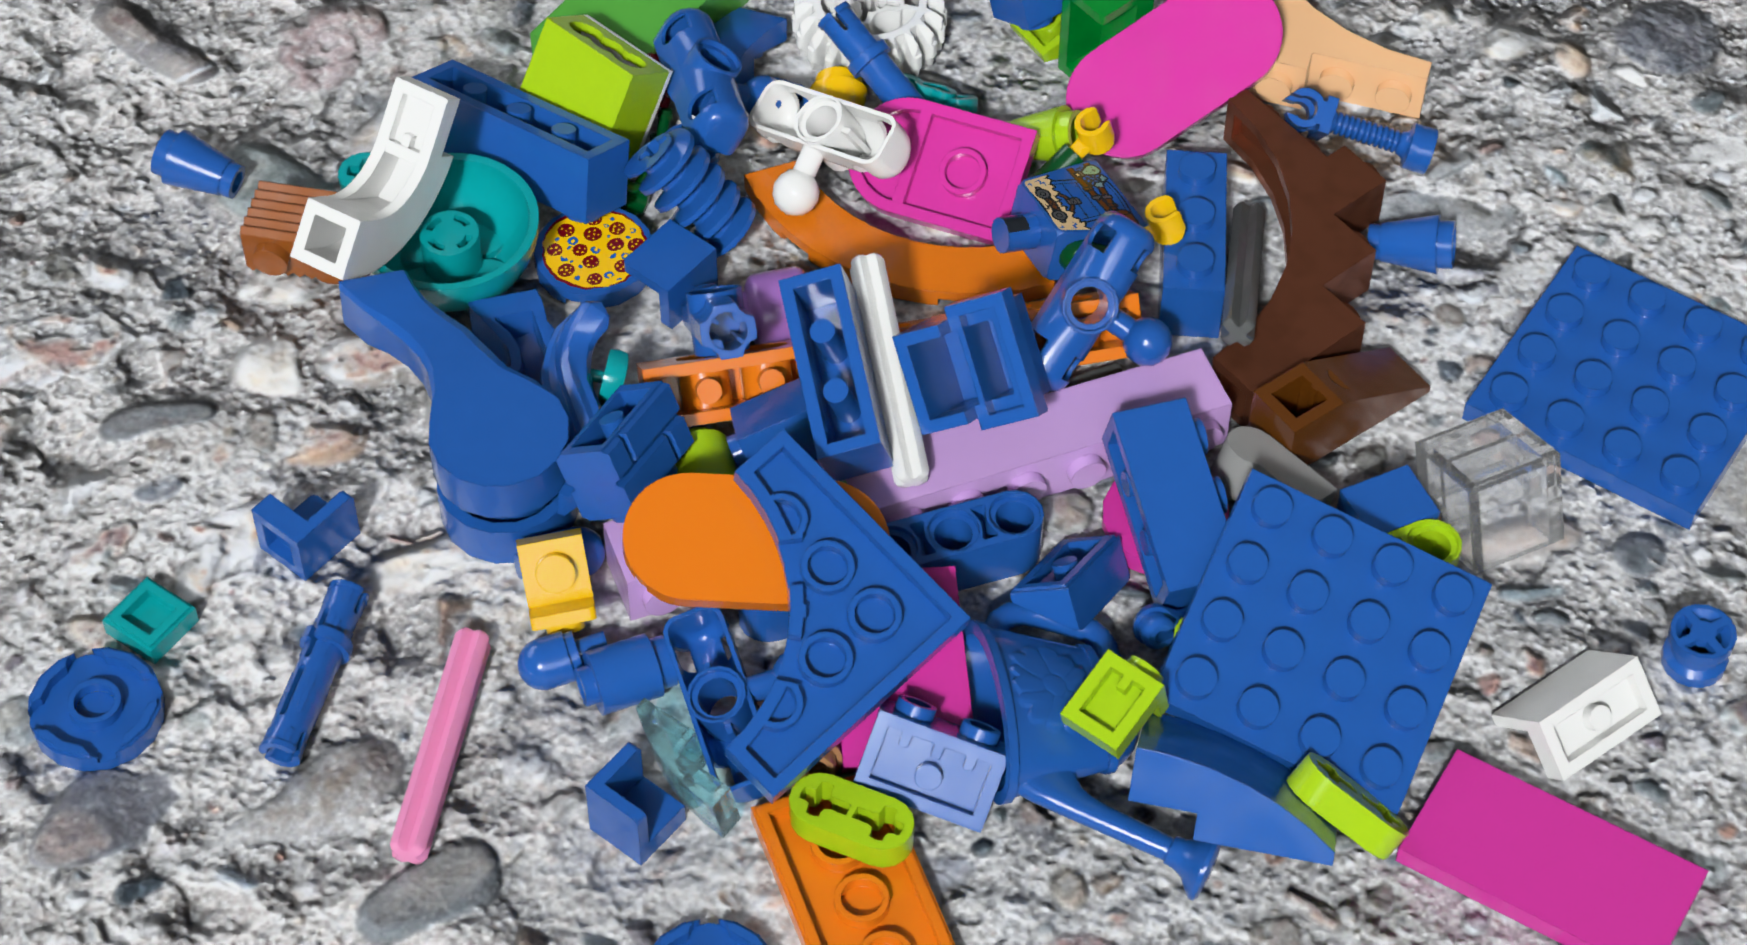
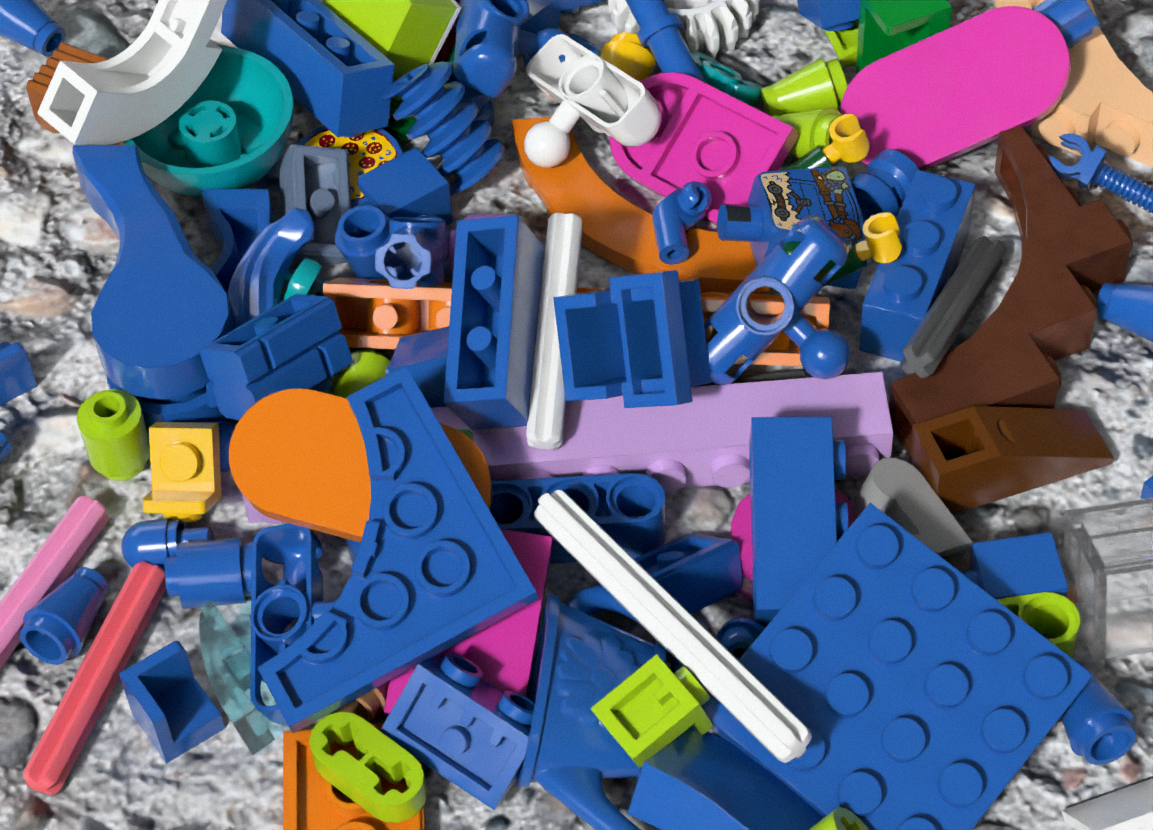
camera: 20 degrees right, 0 degrees up
none -> blue cone [20,567,110,665]
none -> coral axle [23,561,166,796]
none -> lime brick [77,389,150,481]
none -> sand blue slope [279,144,351,270]
none -> blue cone [335,205,390,279]
none -> white axle [534,490,812,763]
none -> blue arm [652,181,712,265]
none -> lime cone [760,57,848,116]
none -> blue wheel [850,149,919,222]
none -> blue cone [1061,661,1136,765]

